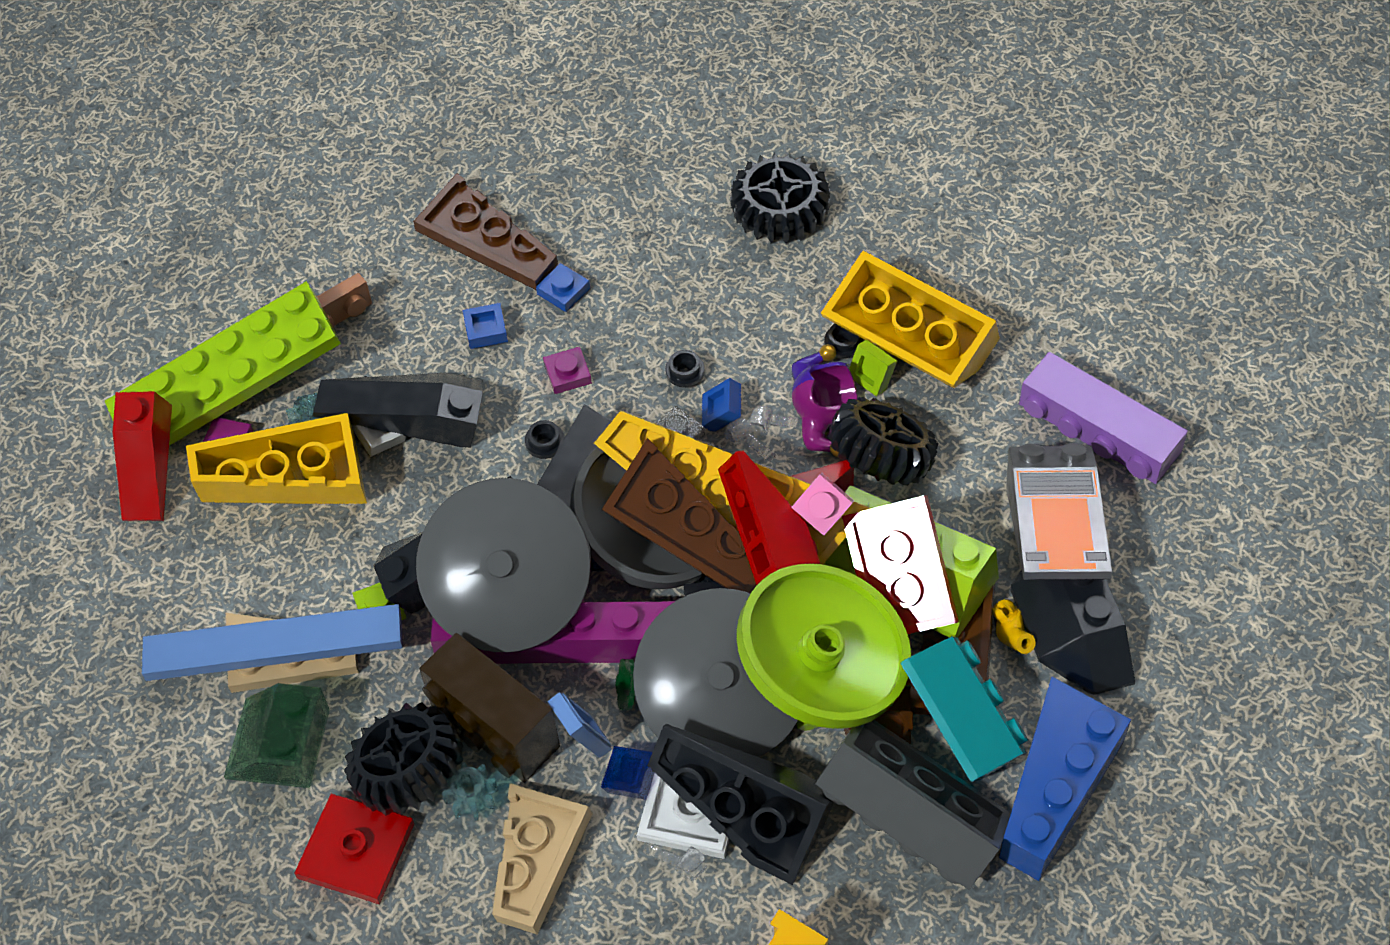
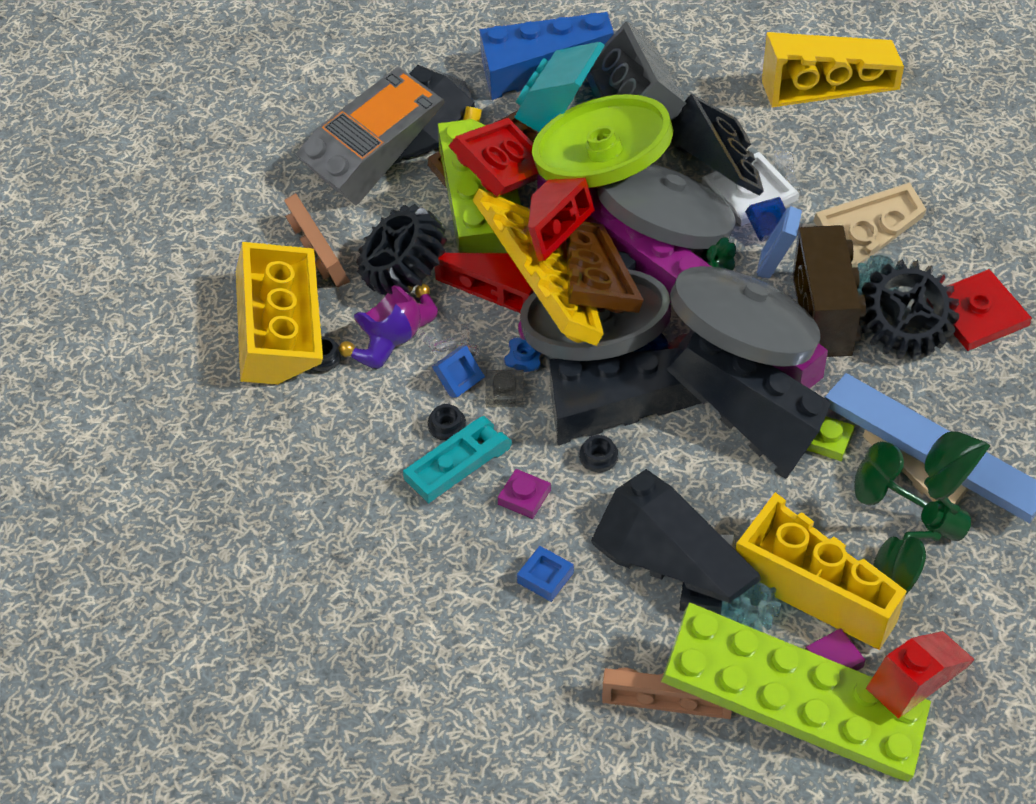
camera: 135 degrees left, 5 degrees down
clear green slope [224,683,330,788] -> none
wing [413,173,558,290] -> none
blue plate [536,263,590,312] -> none
black gear [730,152,830,244] -> none
bright pink brick [791,473,854,535] -> none
lime plate [849,340,897,397] -> none
brick [1019,352,1188,484] -> none
none -> nougat plate [284,193,350,287]
none -> teal plate [403,416,512,504]
none -> dark green plant [854,431,990,596]

